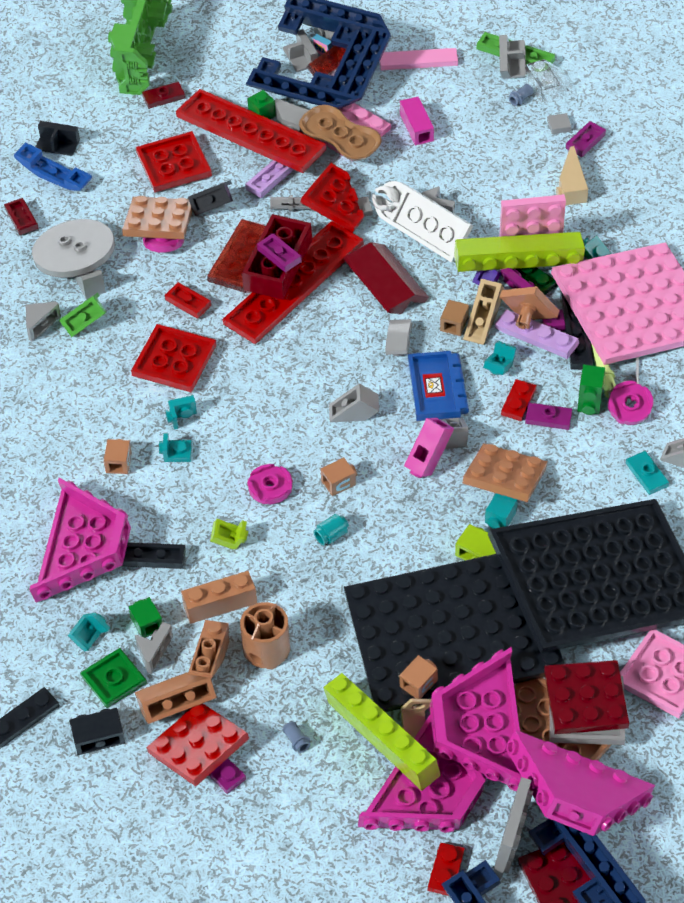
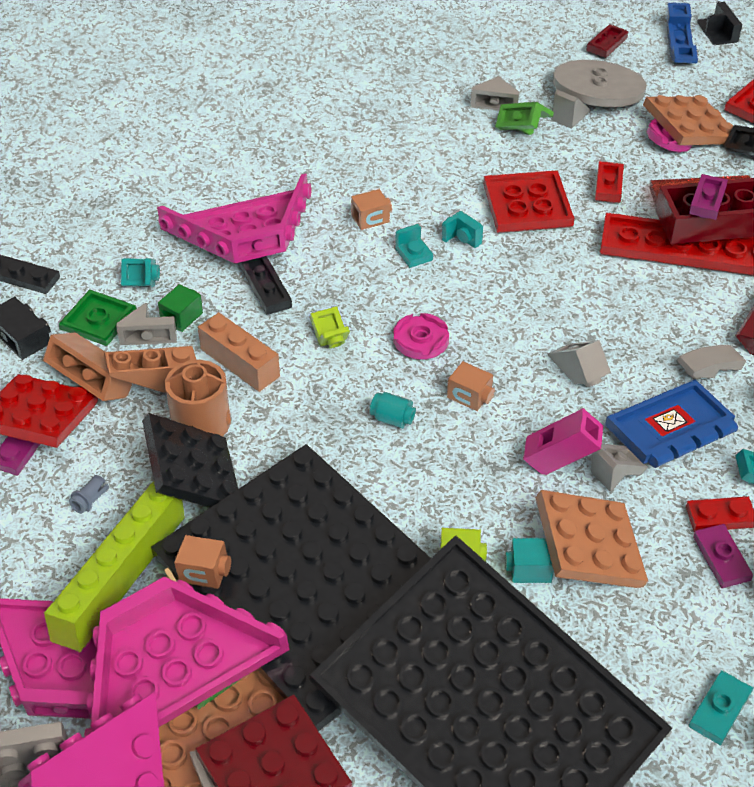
camera: 60 degrees right, 5 degrees down
none -> black plate [142,413,238,508]

